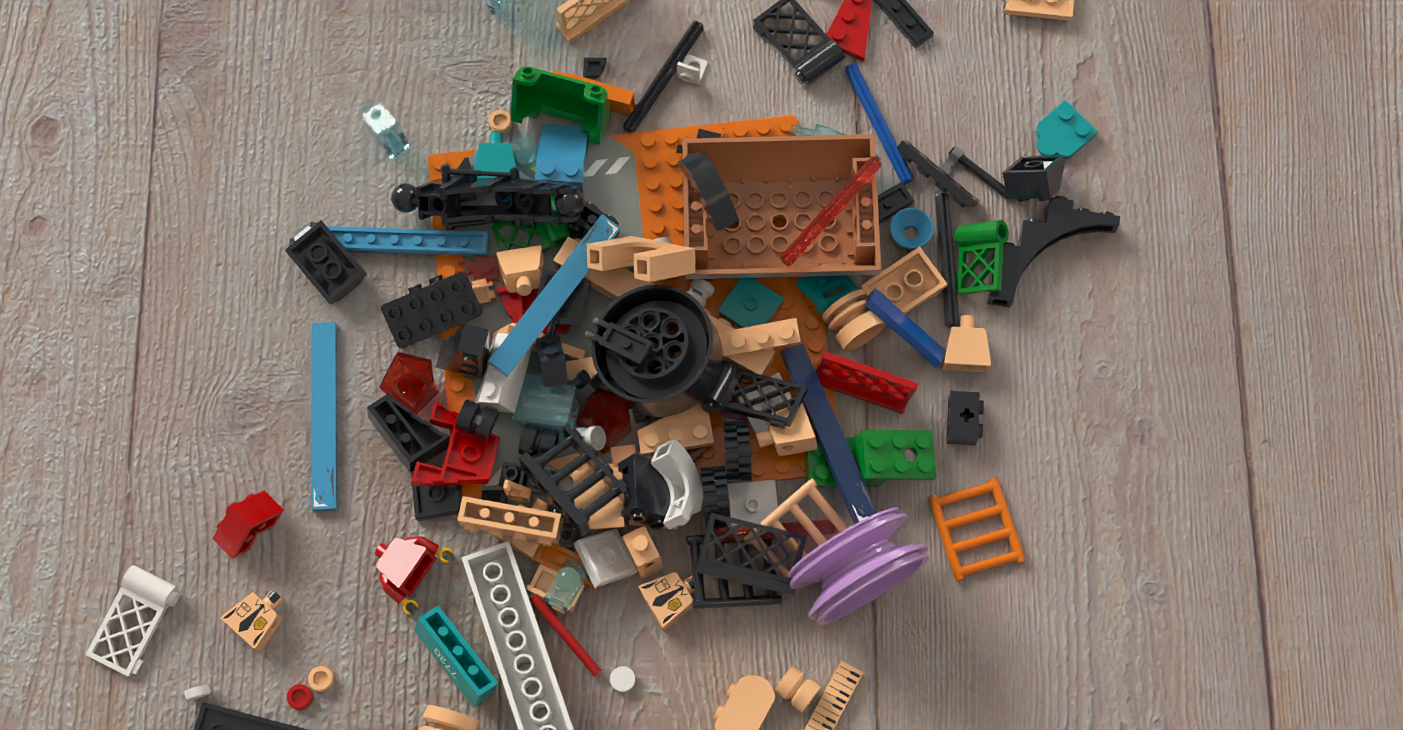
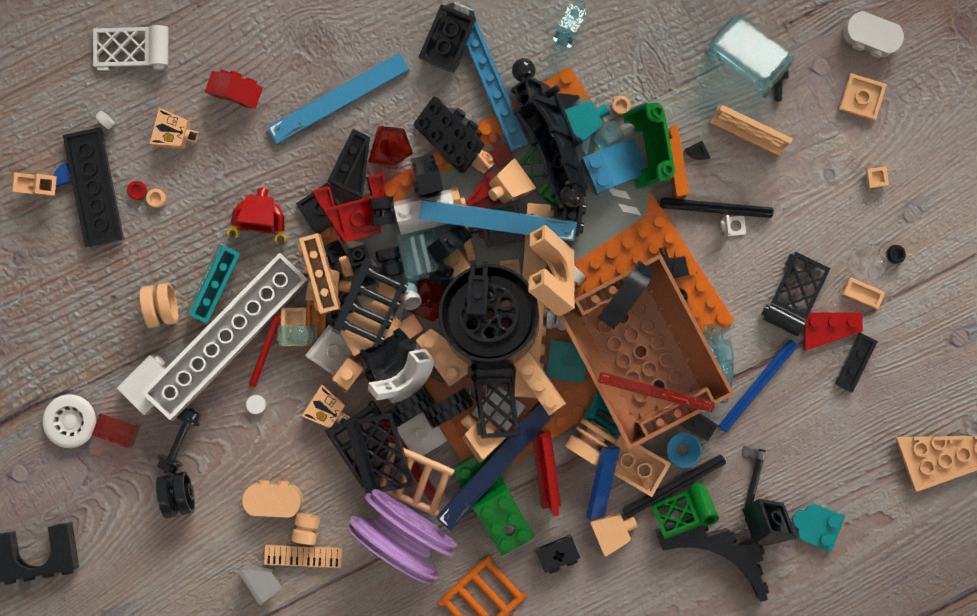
camera: 60 degrees right, 15 degrees up
black hinge [897,140,980,208] -> none

